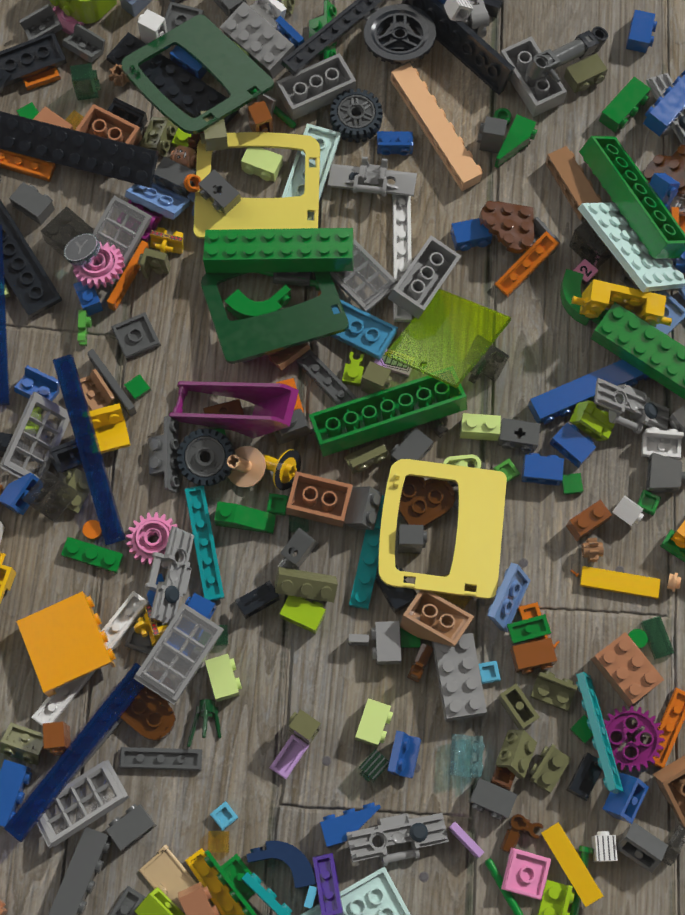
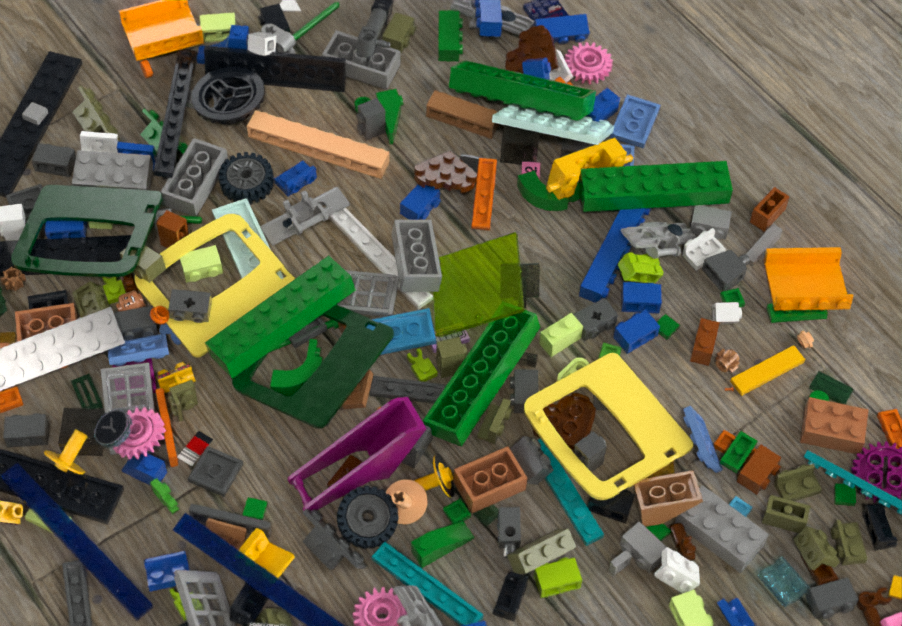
camera: 40 degrees left, 15 degrees down
none -> yellow piece [44,429,88,474]
none -> clear green tile [71,374,103,415]
none -> sticker [178,431,213,466]
none -> green bar [292,2,340,41]
none -> white bracket [655,547,700,593]

